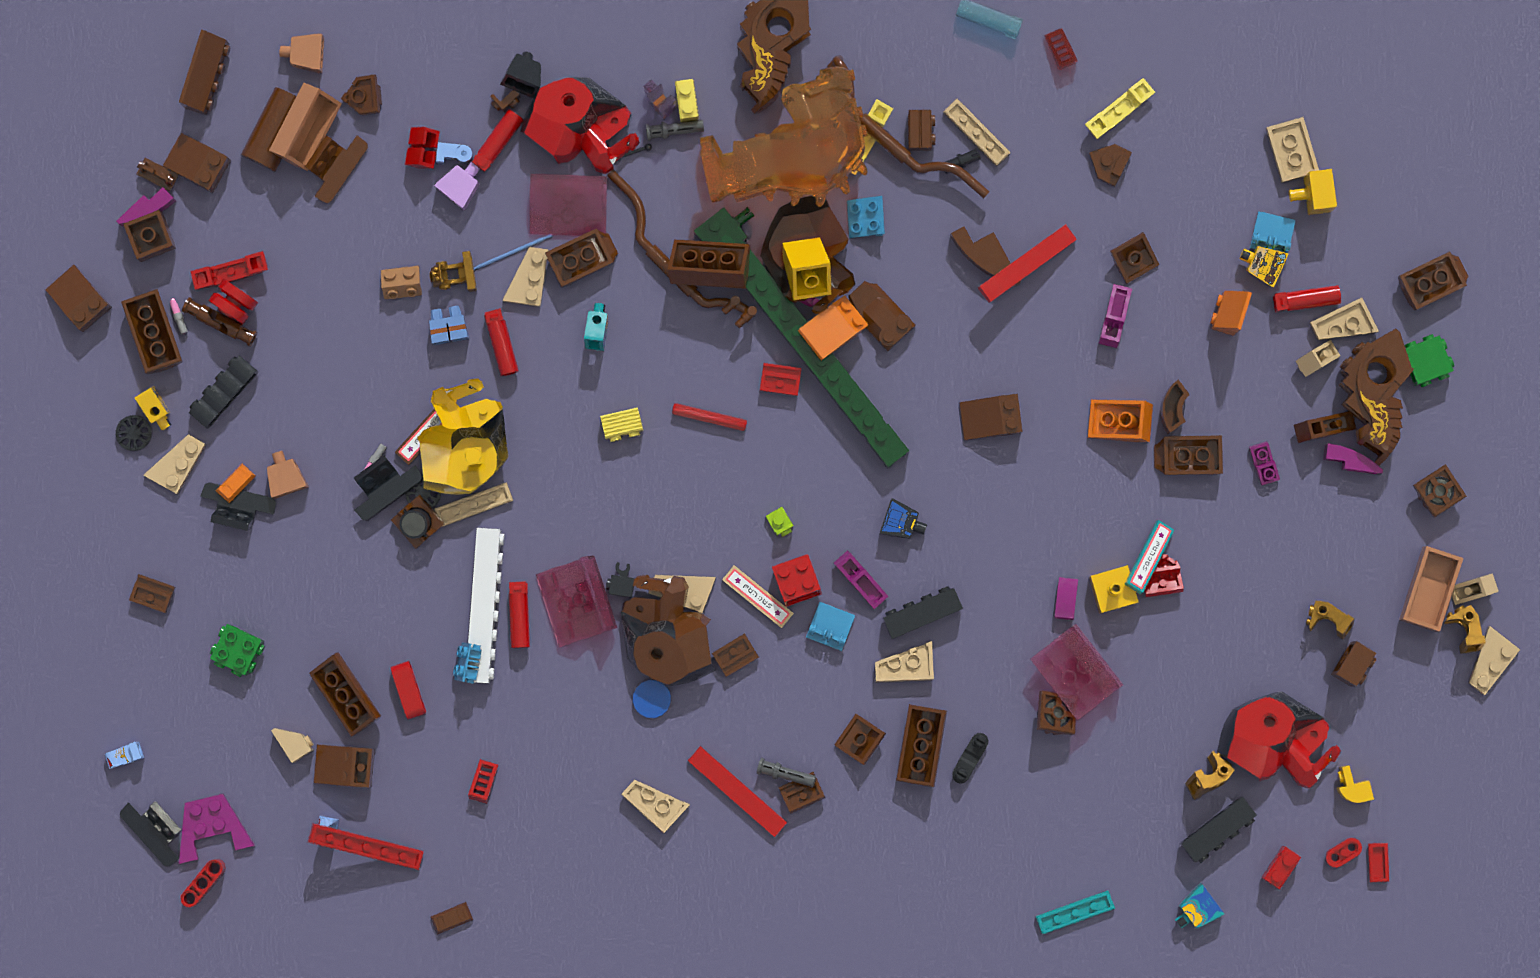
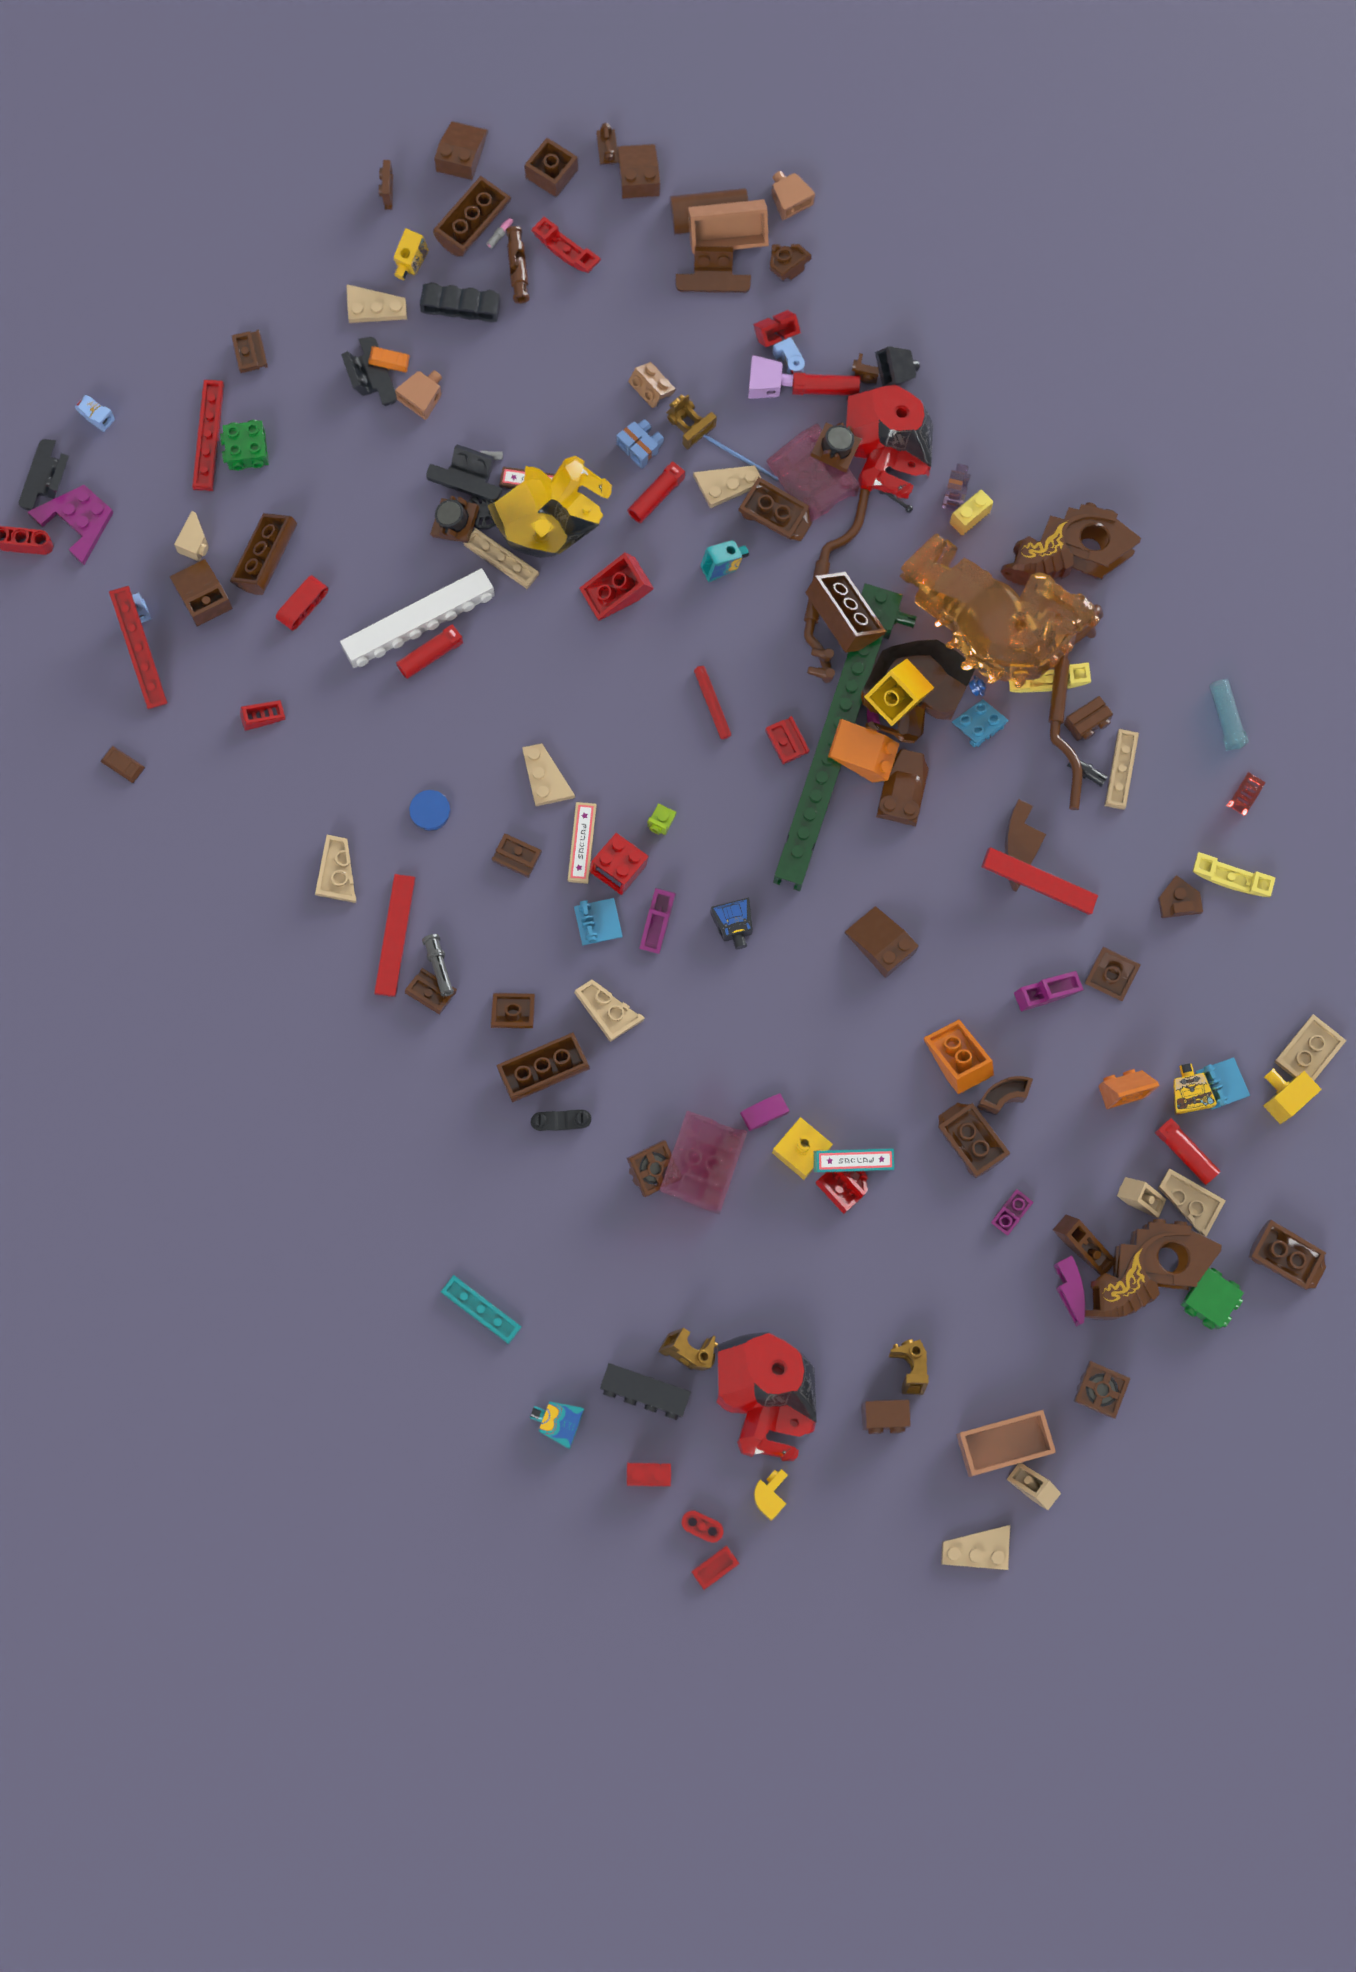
camera: 50 degrees right, 10 degrees down
black wheel [115,415,152,451] -> none
magenta slope [116,187,176,227] -> none
reddish brown slope [179,29,230,115] -> none
red wheel [208,279,258,324] -> none
dark azure hinge [453,642,482,684] -> none
clear pink piece [536,555,617,647] -> none
light yellow brick [600,407,643,442] -> none
black brick [606,562,635,598] -> none
reddish brown piece [621,575,716,686] -> none
dark grey pin [646,119,704,141] -> none
black brick [883,586,963,639] -> none
pearl gold tile [1444,605,1486,654] -> none
none -> red tile [192,380,224,491]
none -> reddish brown plate [379,160,393,210]
none -> red slope [579,552,654,620]
none -> piece [810,422,861,473]
none -> blue plate [969,675,987,696]

